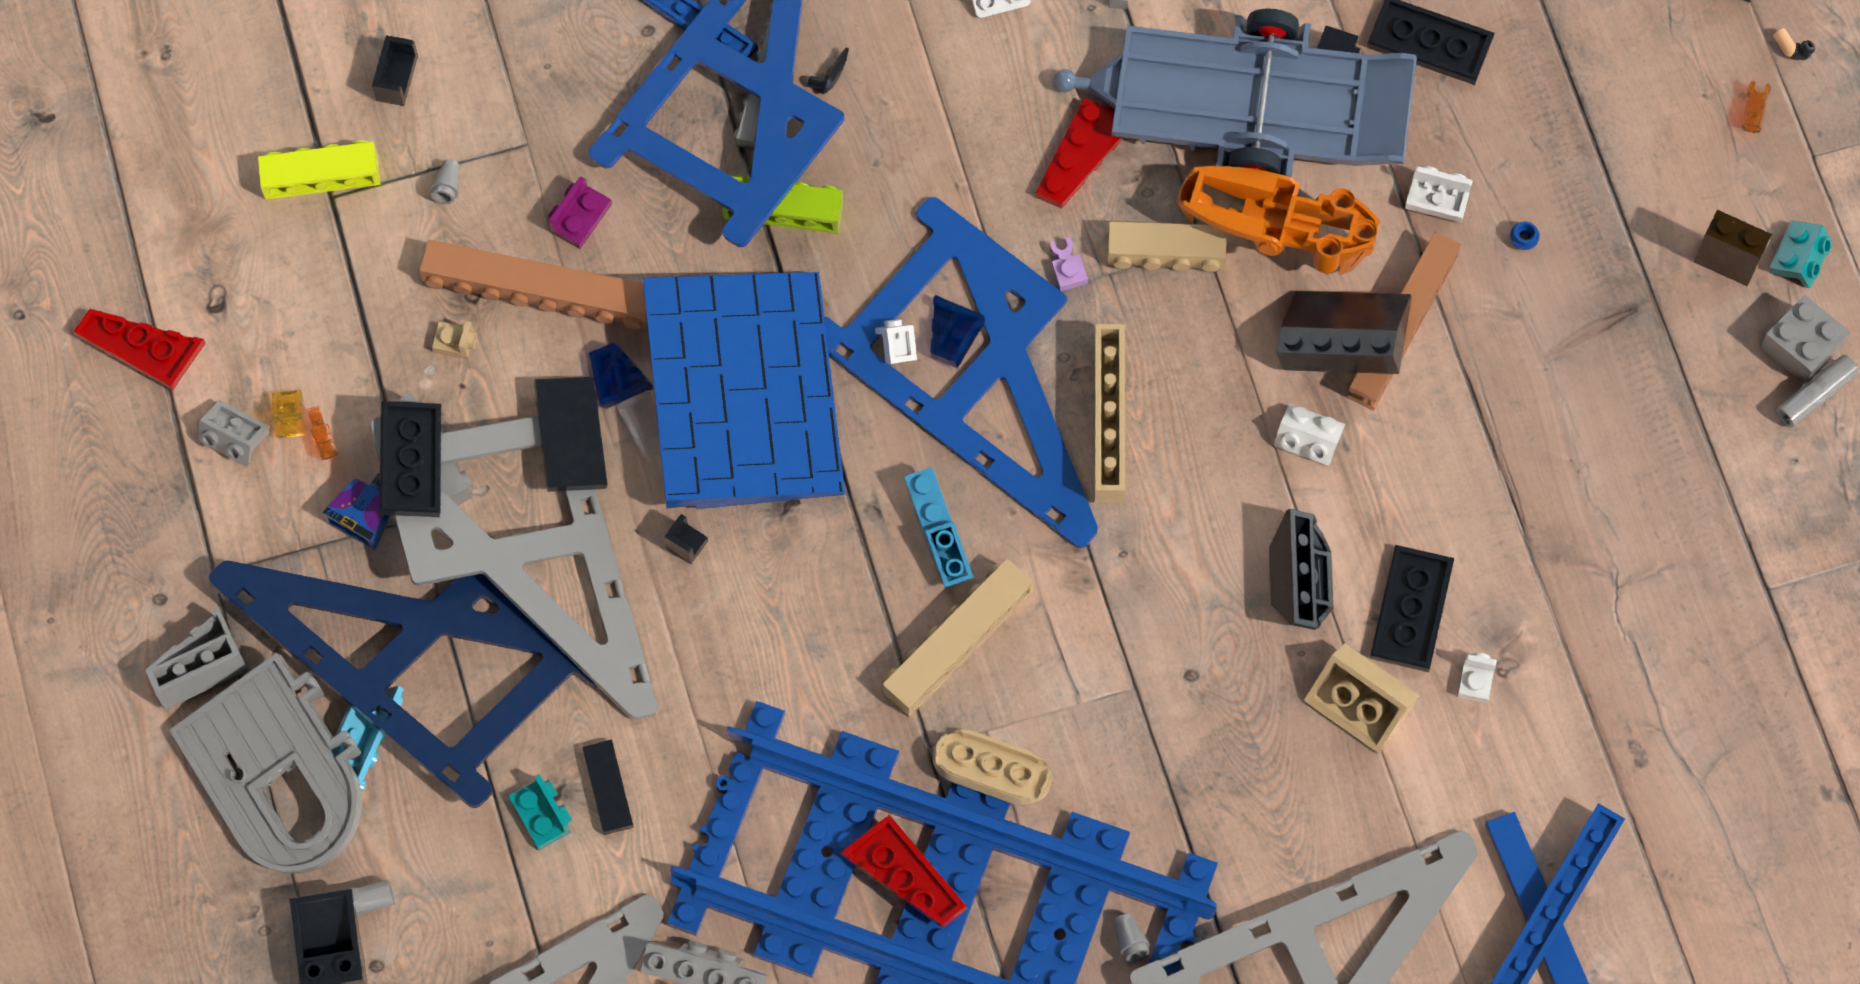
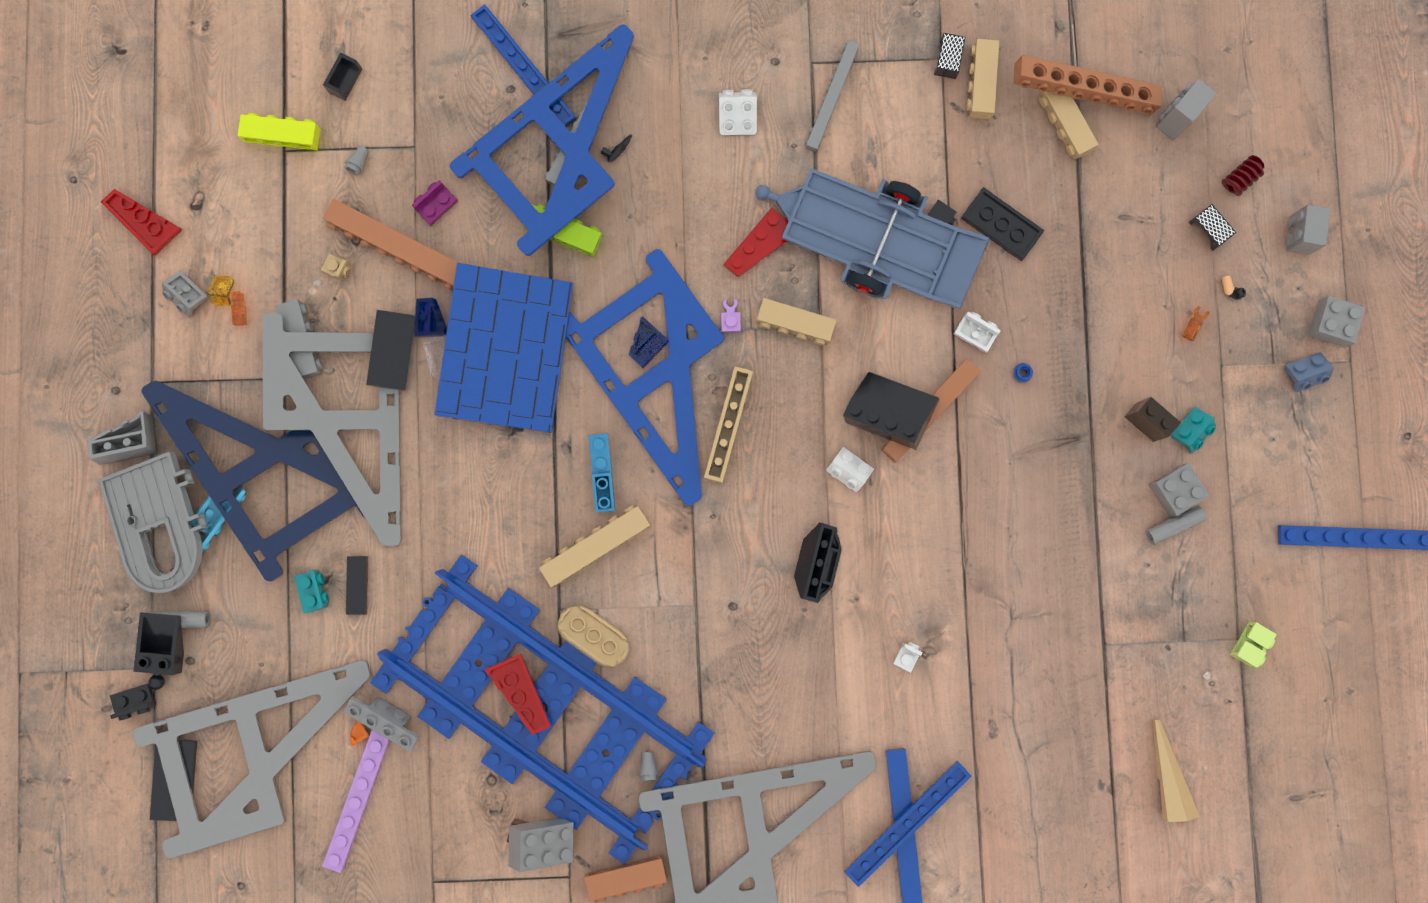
camera: 10 degrees right, 15 degrees up
torso [323,473,391,550] -> none
black tile [379,401,441,517] -> none
black panel [664,514,708,564] -> none
white bracket [875,319,917,364] -> none
orange piece [1177,166,1380,276] -> none
tan slope [1304,643,1420,753] -> none
black tile [1370,545,1454,672] -> none

